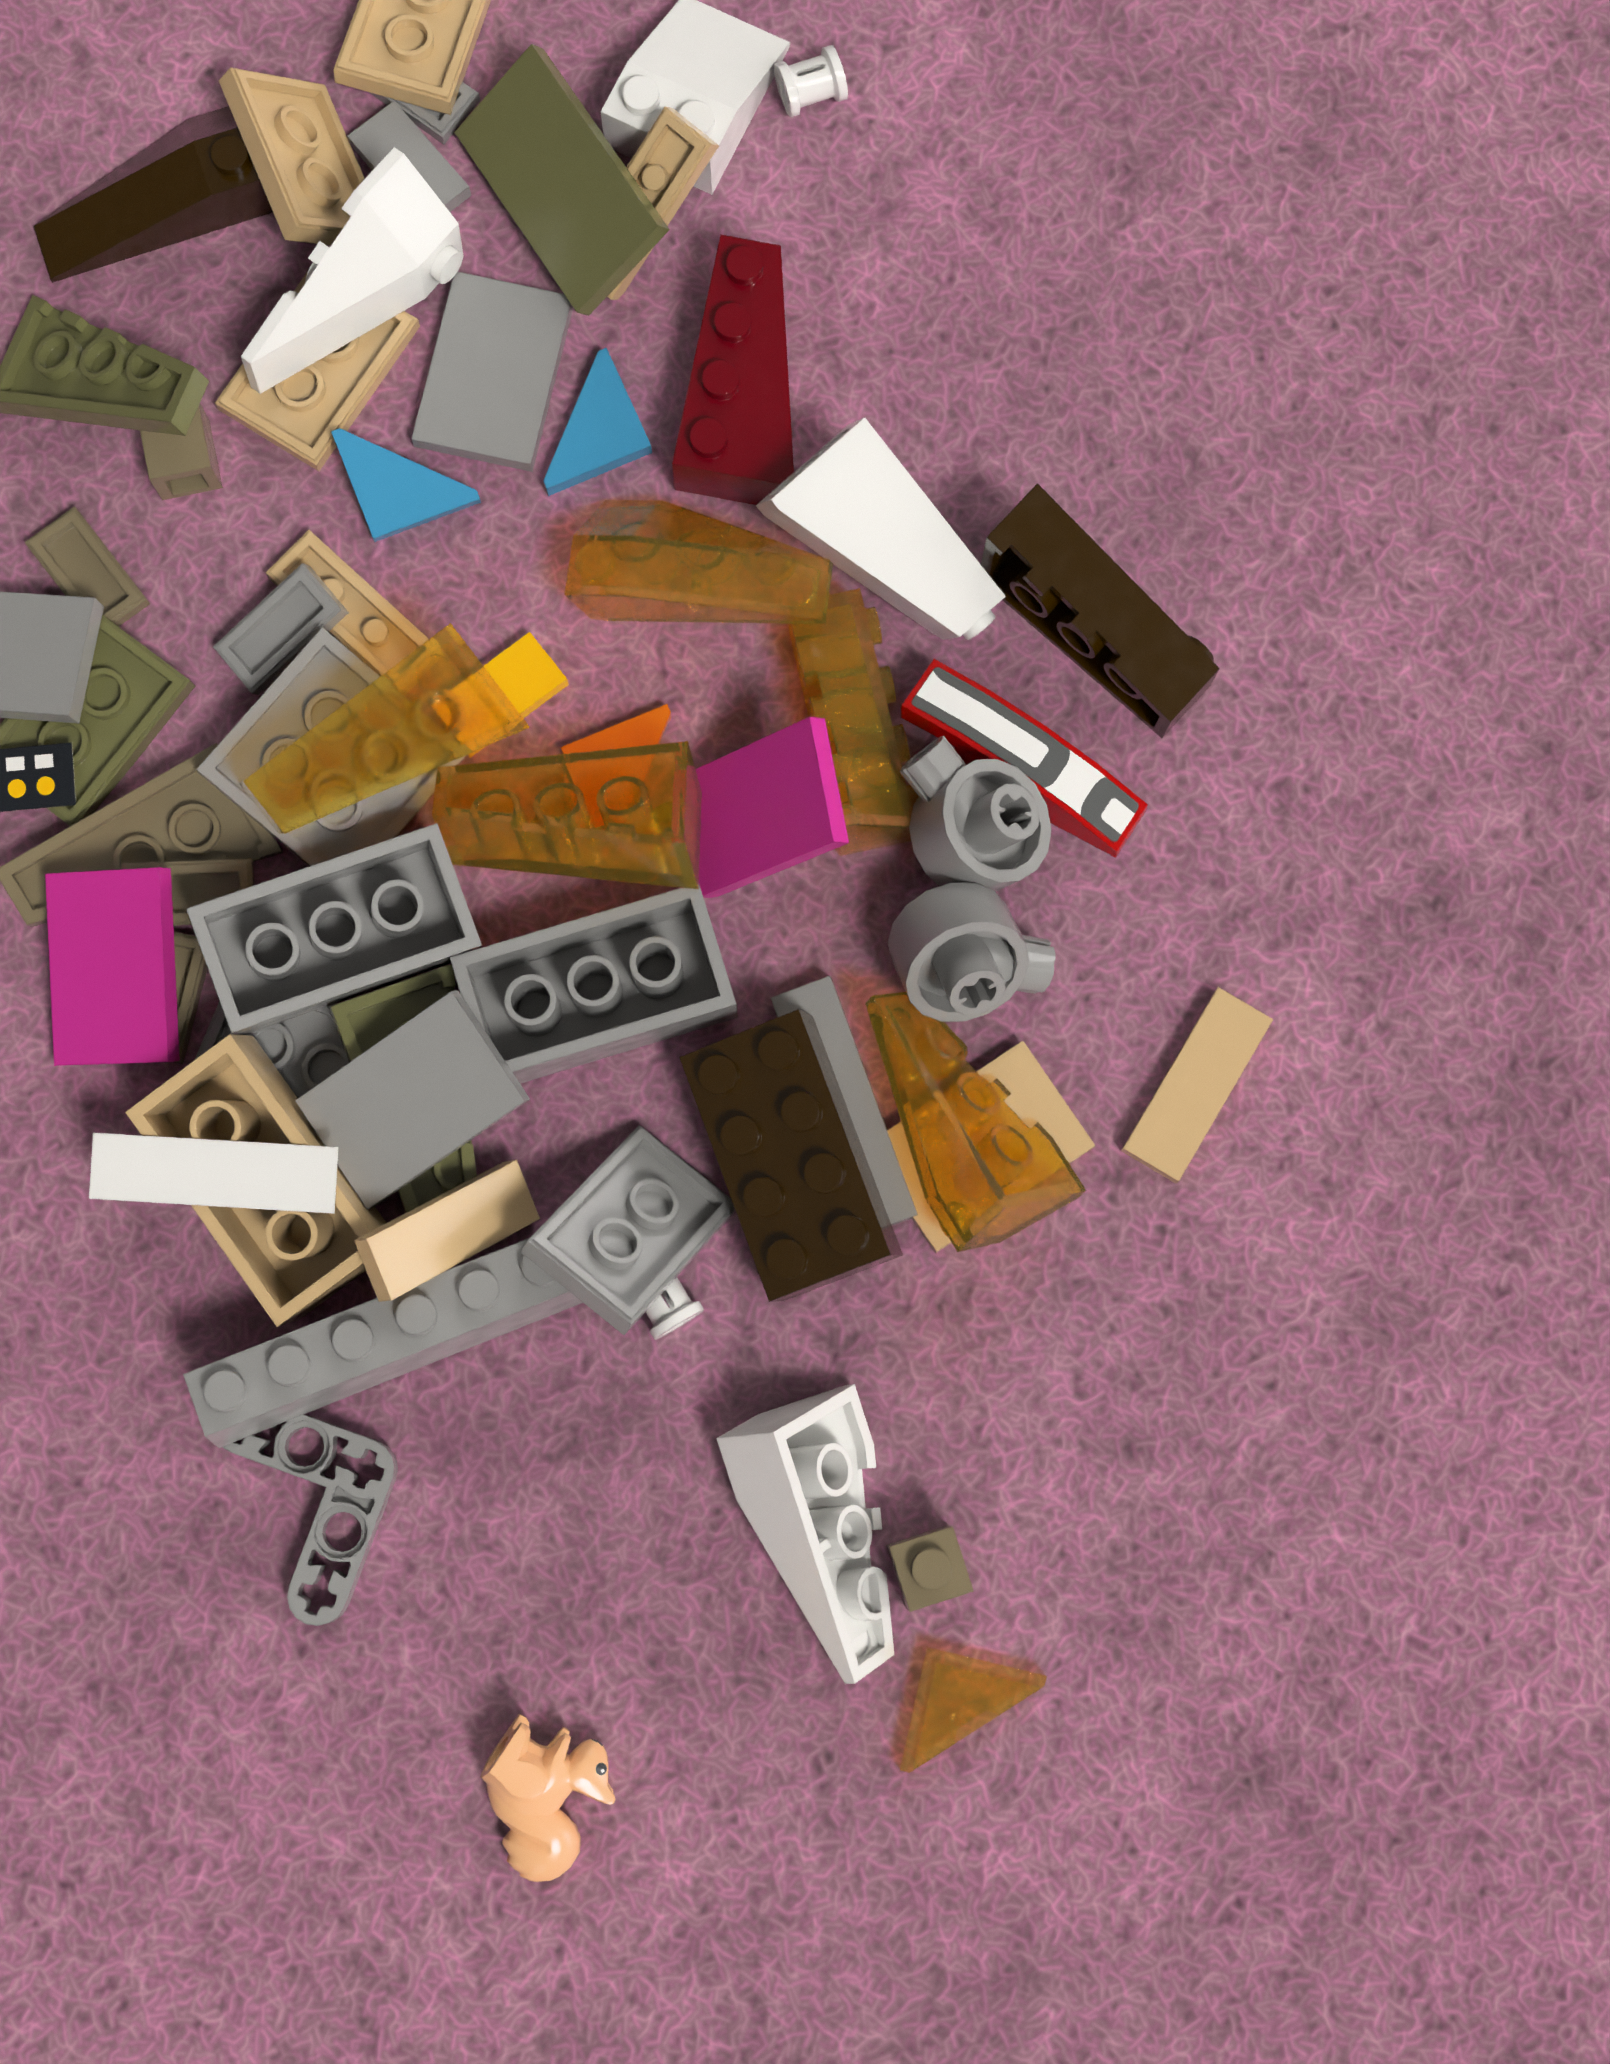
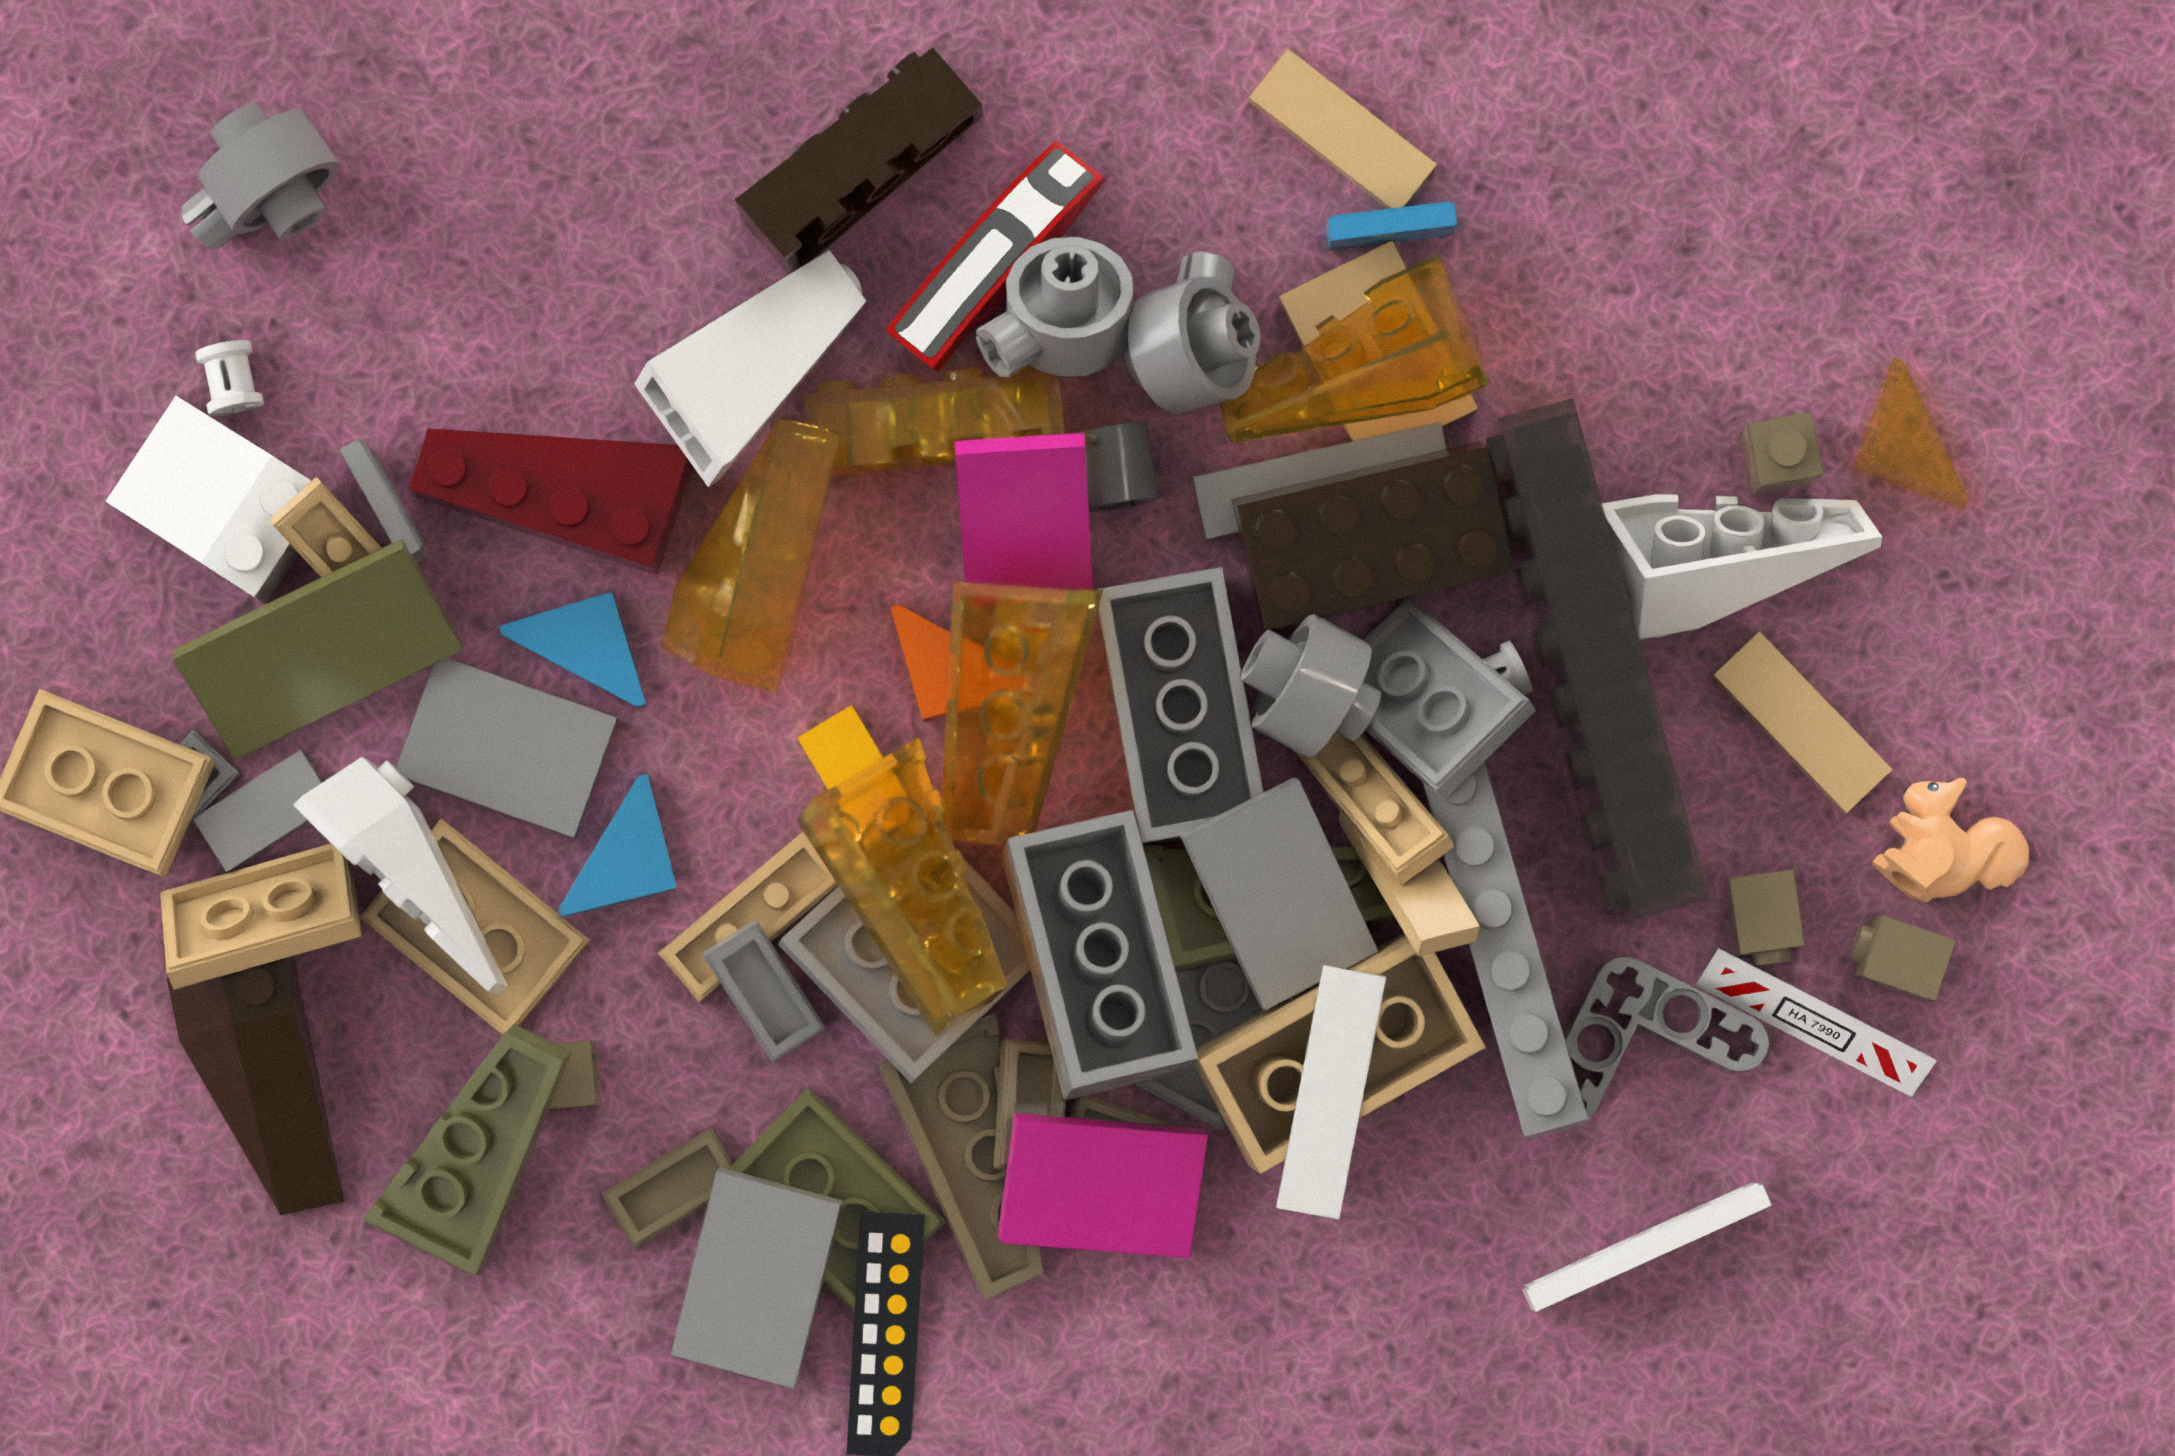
camera: 80 degrees left, 5 degrees up
none -> light grey piece [181,103,340,250]
none -> light grey tile [339,439,429,562]
none -> dark grey piece [1073,422,1160,513]
none -> light grey piece [1241,614,1381,758]
none -> tan tile [1293,732,1455,885]
none -> dark azure tile [1326,201,1457,250]
none -> clear smoke brick [1486,398,1709,924]
none -> white tile [1522,1183,1772,1312]
none -> white sticker [1695,948,1937,1097]
none -> tan tile [1711,631,1893,814]
none -> dark tan brick [1726,869,1805,966]
none -> dark tan brick [1849,915,1956,1002]

